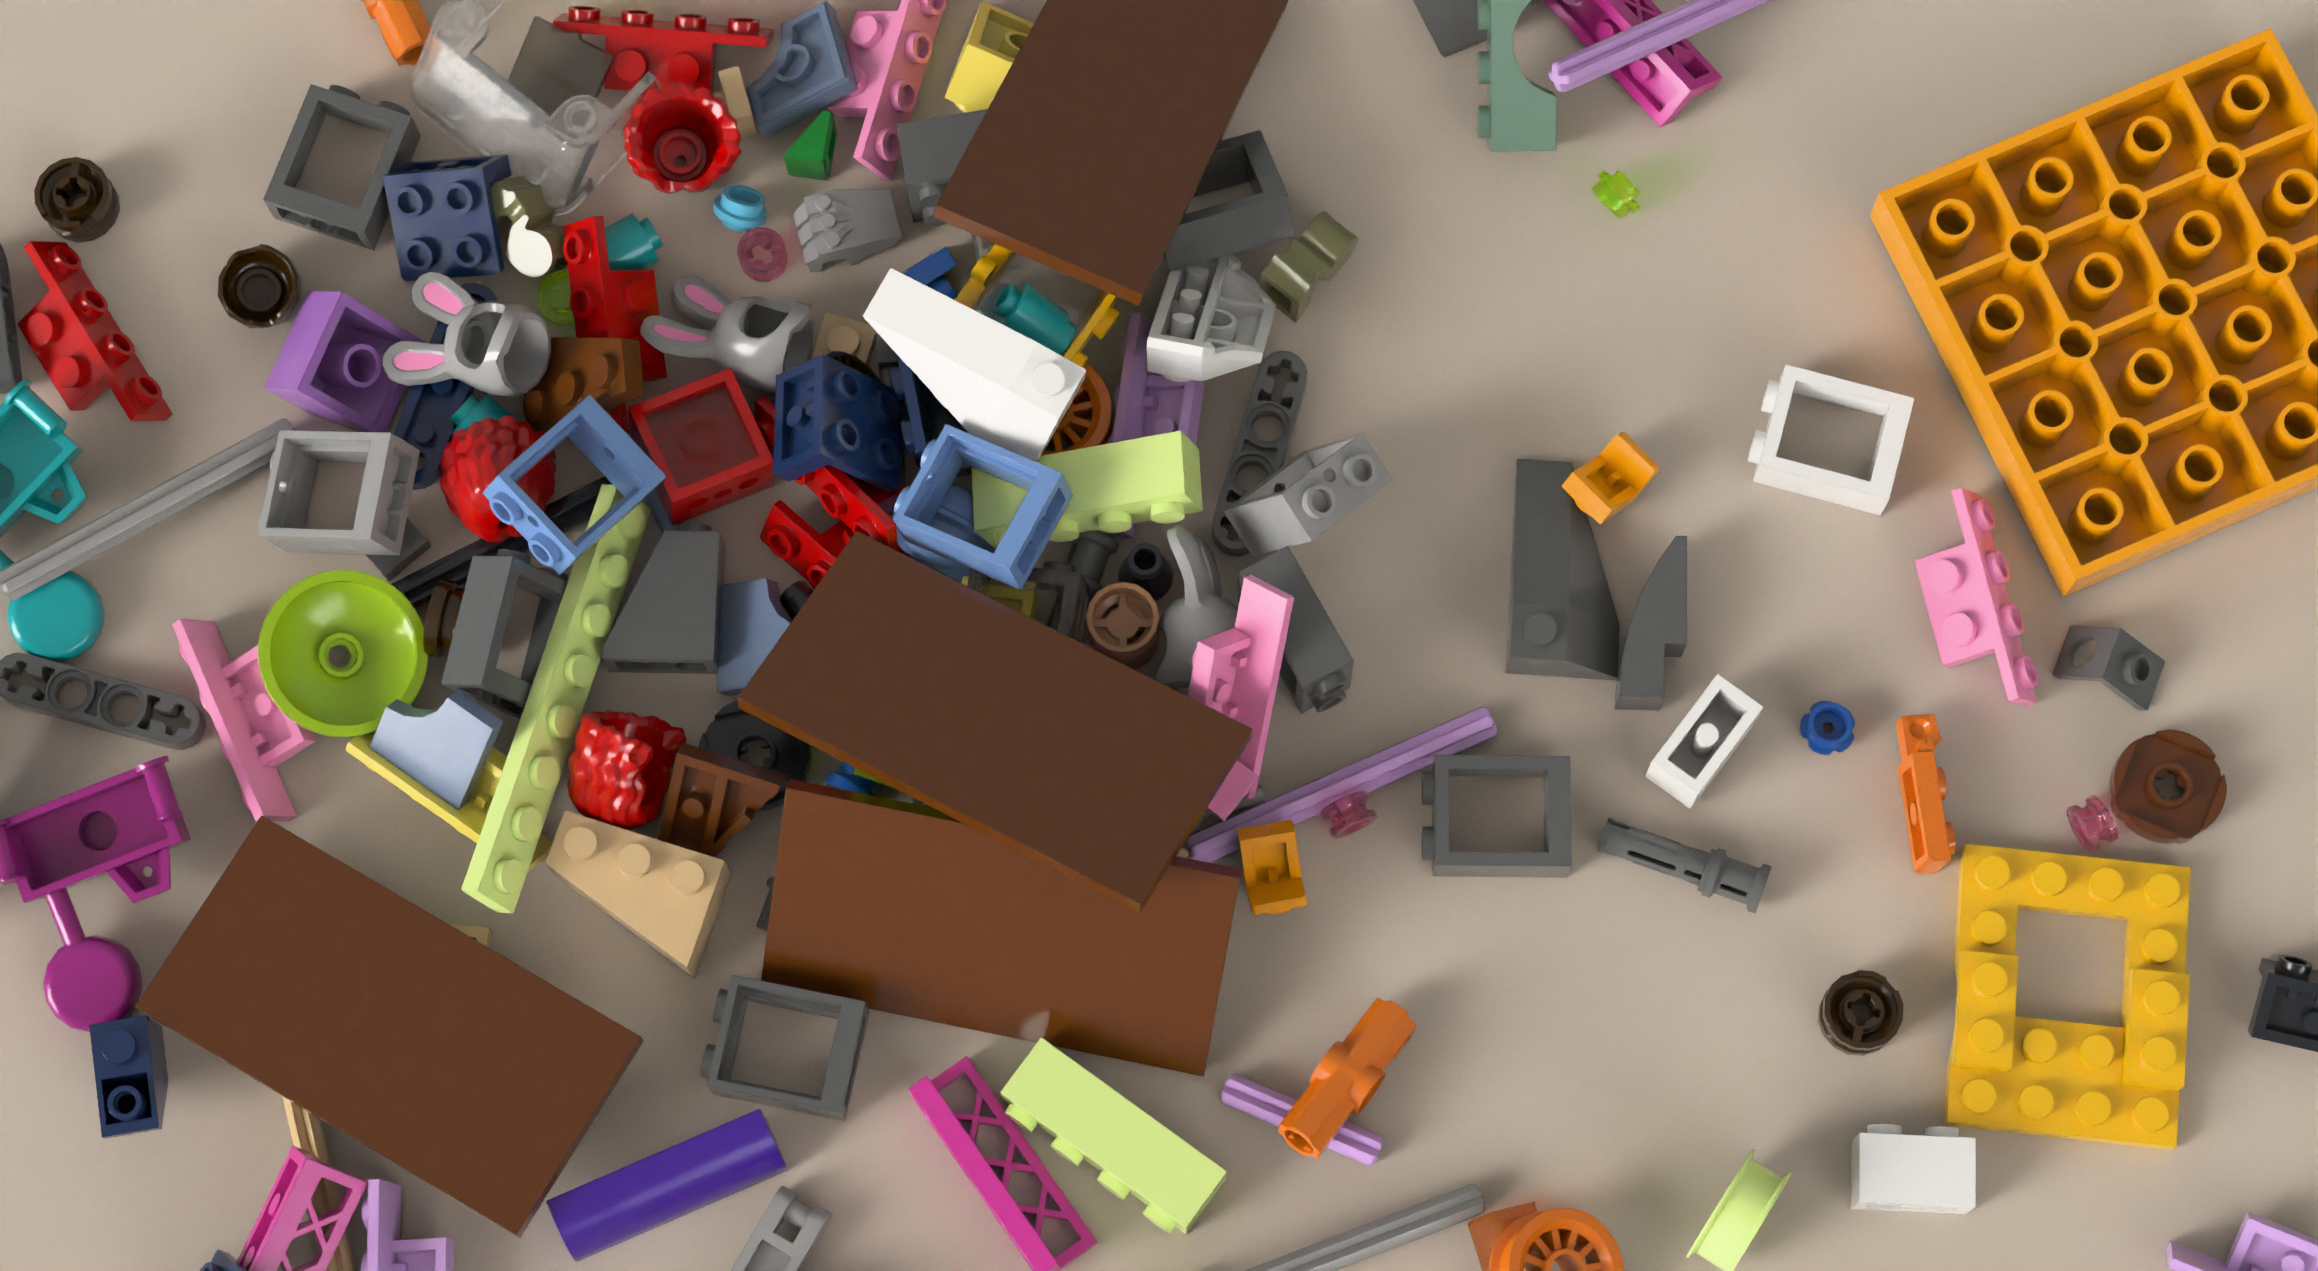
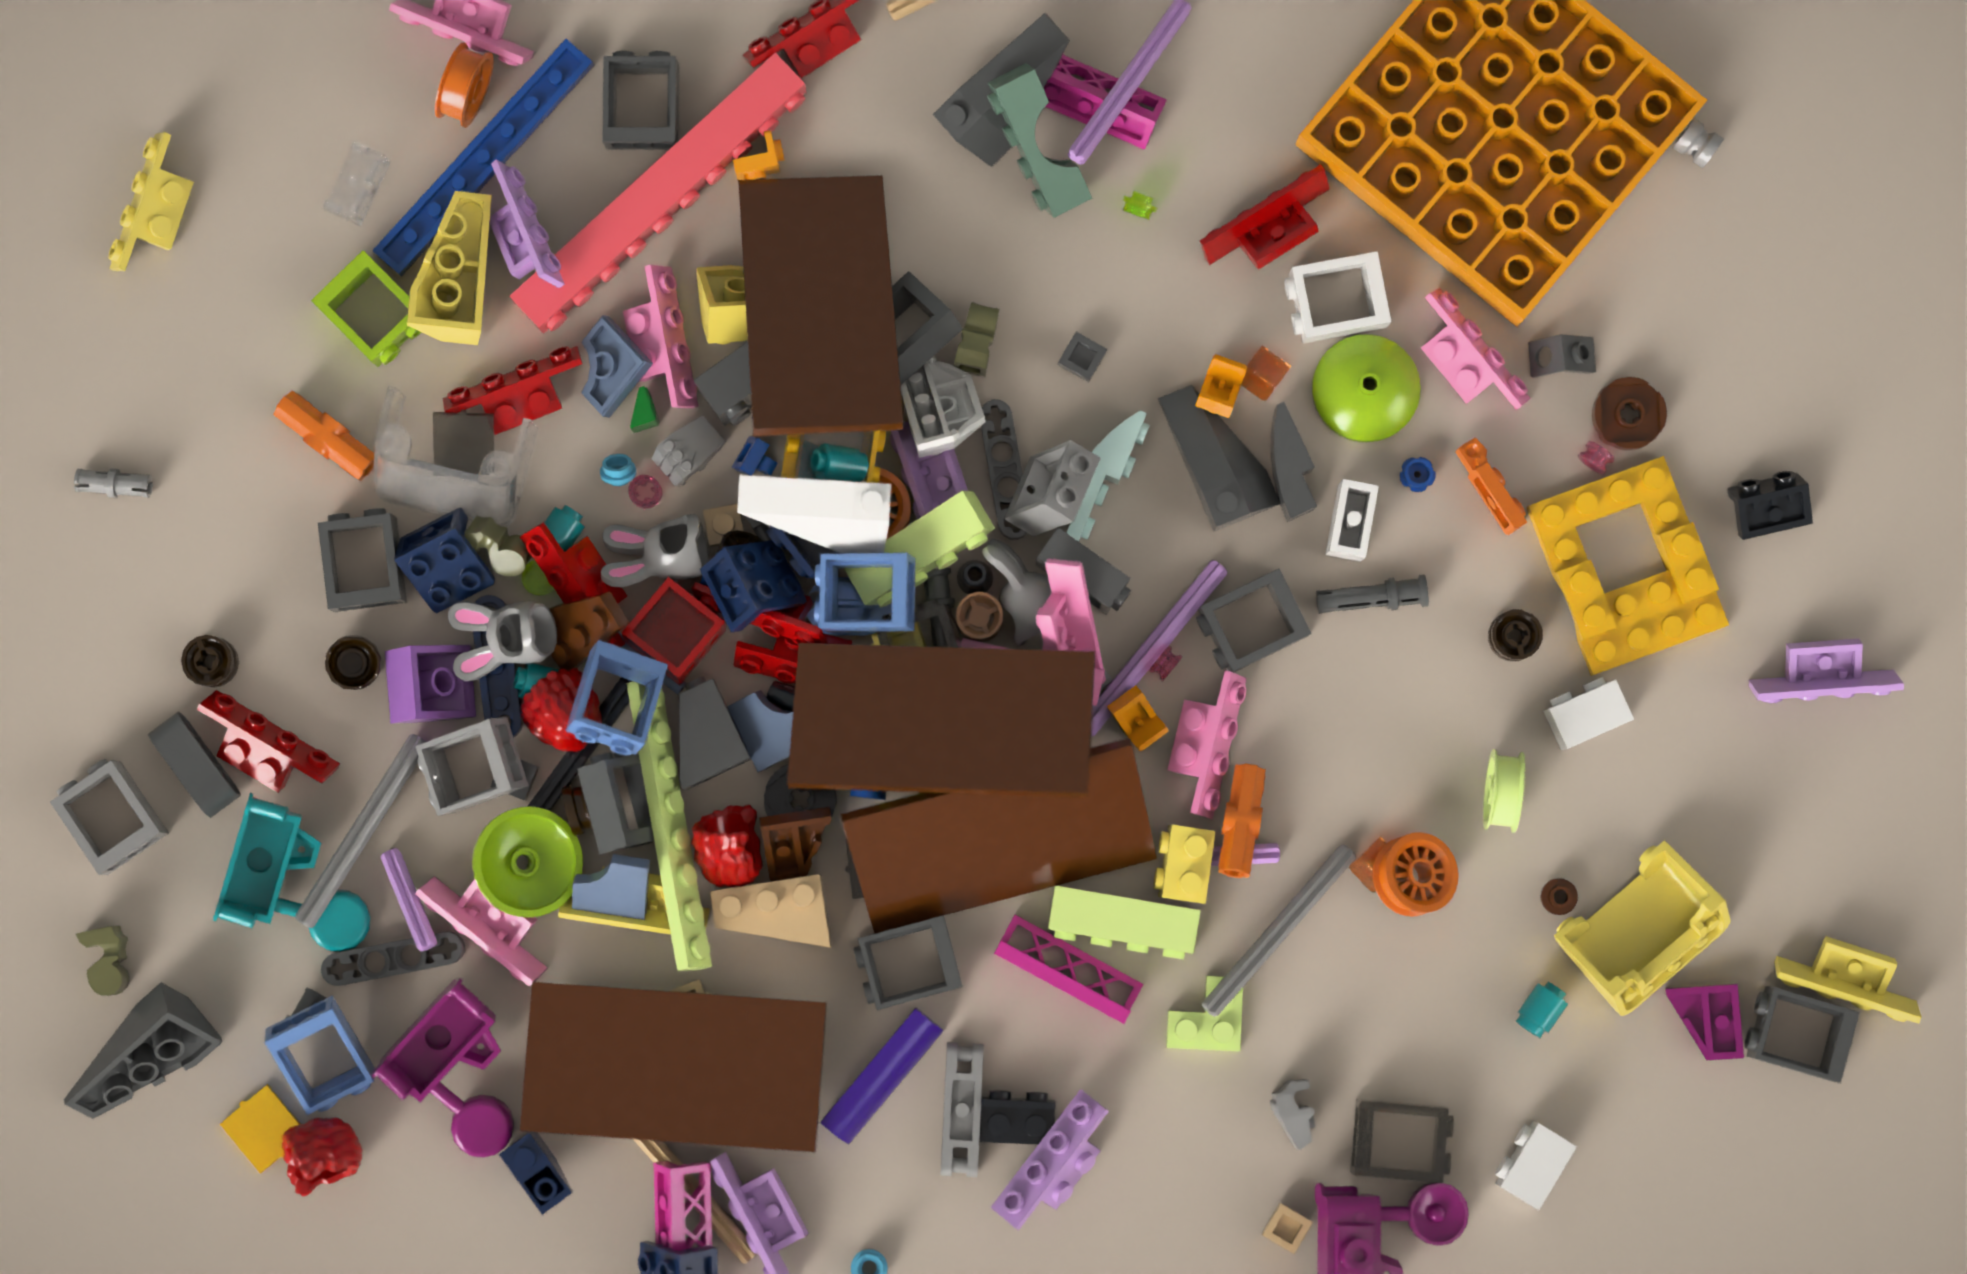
camera: 30 degrees left, 10 degrees up
red hair [623,82,742,194] -> none
tan plate [713,66,758,138] -> none
none -> lavender axle [381,848,437,951]
none -> dark grey plate [1058,332,1107,382]
none -> light aqua slope [1067,411,1150,542]
none -> light yellow bracket [1153,825,1216,904]
none -> bright pink bracket [1167,671,1247,819]
none -> red bracket [1199,164,1330,270]
none -> clear orange slope [1241,345,1291,401]
none -> lime dish [1312,334,1421,442]

